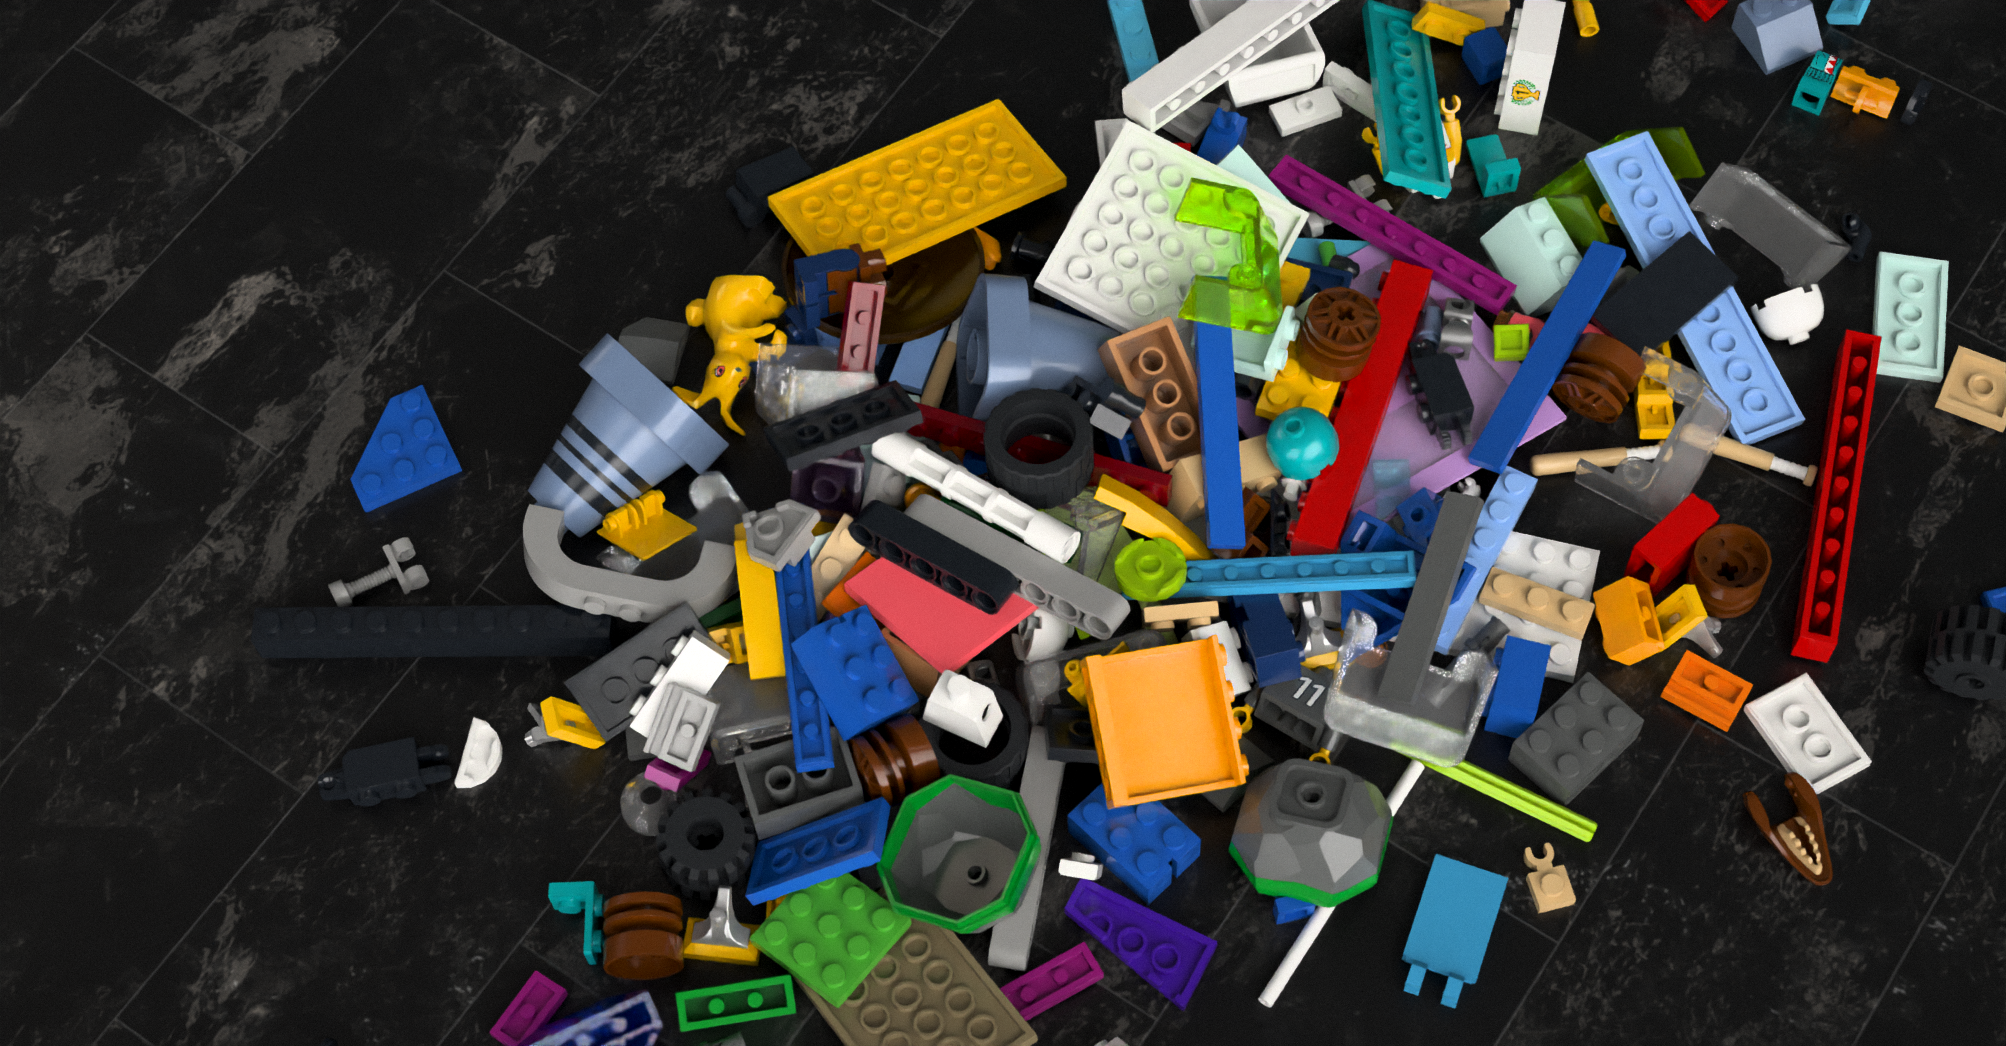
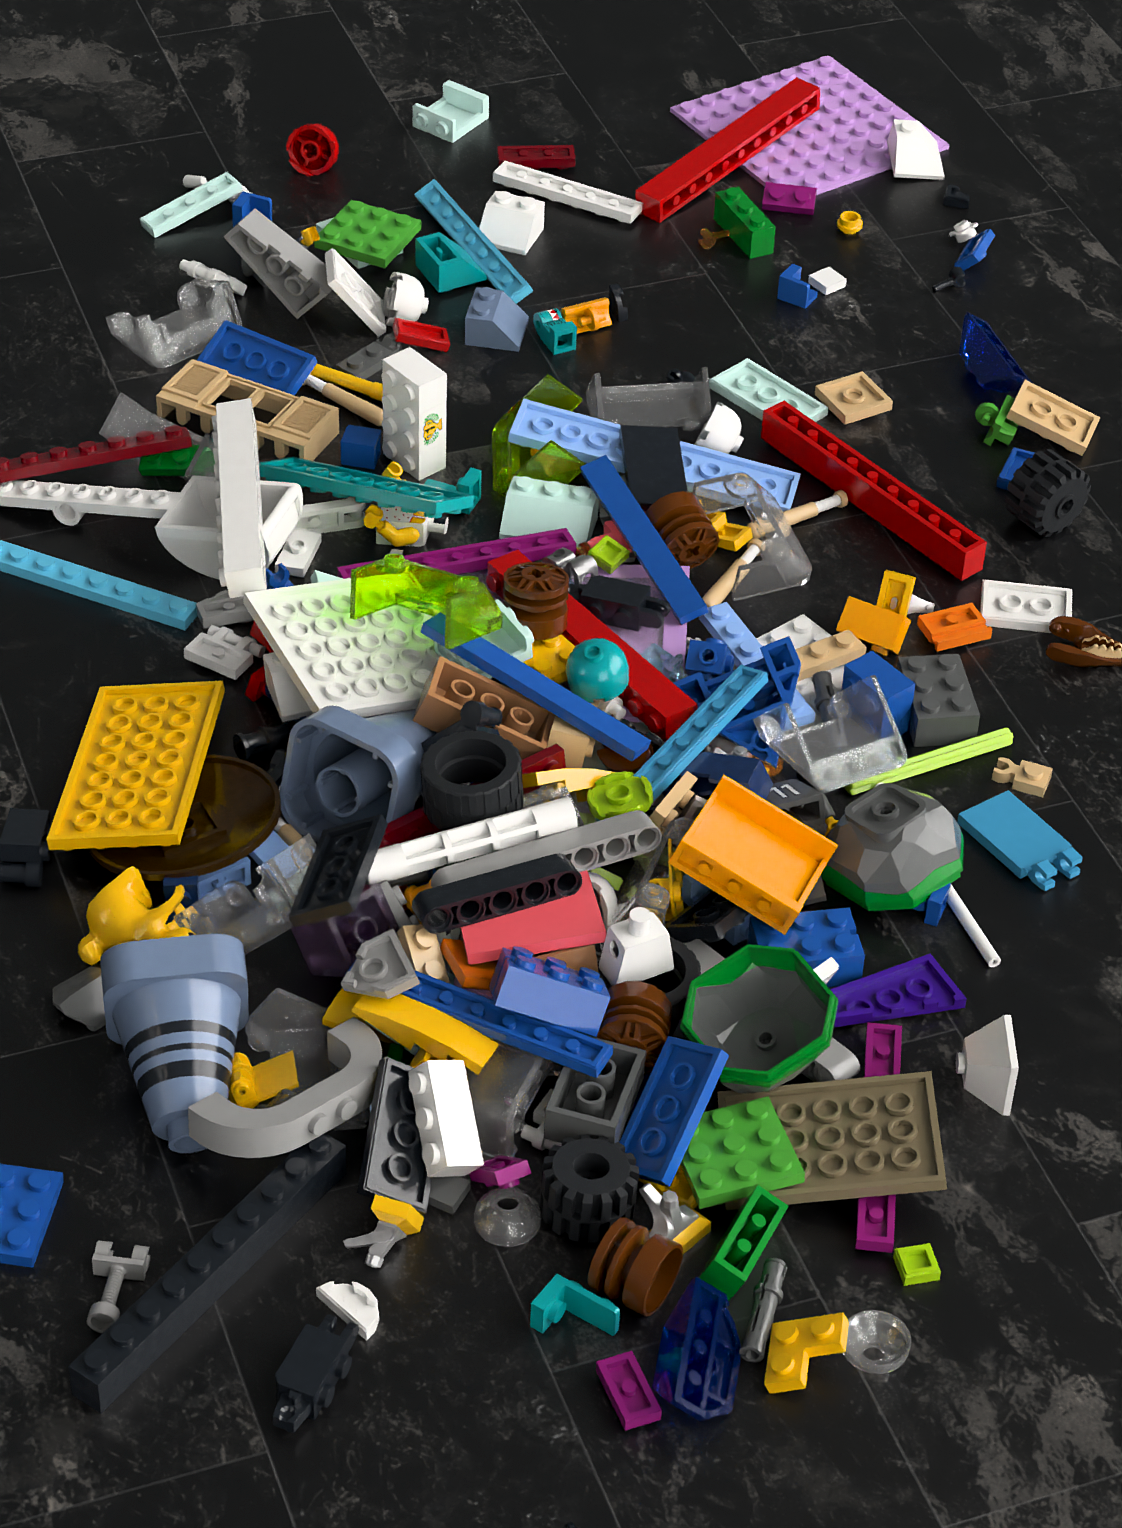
camera: 60 degrees left, 20 degrees down
plate [643,682,721,772] -> none
hips [793,243,887,330] -> none
plate [834,280,886,389] -> none
dark grey tile [1377,491,1484,707] -> none
yellow plate [1412,1,1485,46] -> none
red brick [1623,493,1720,598] -> none
reddish brown wheel [1684,523,1772,619] -> none

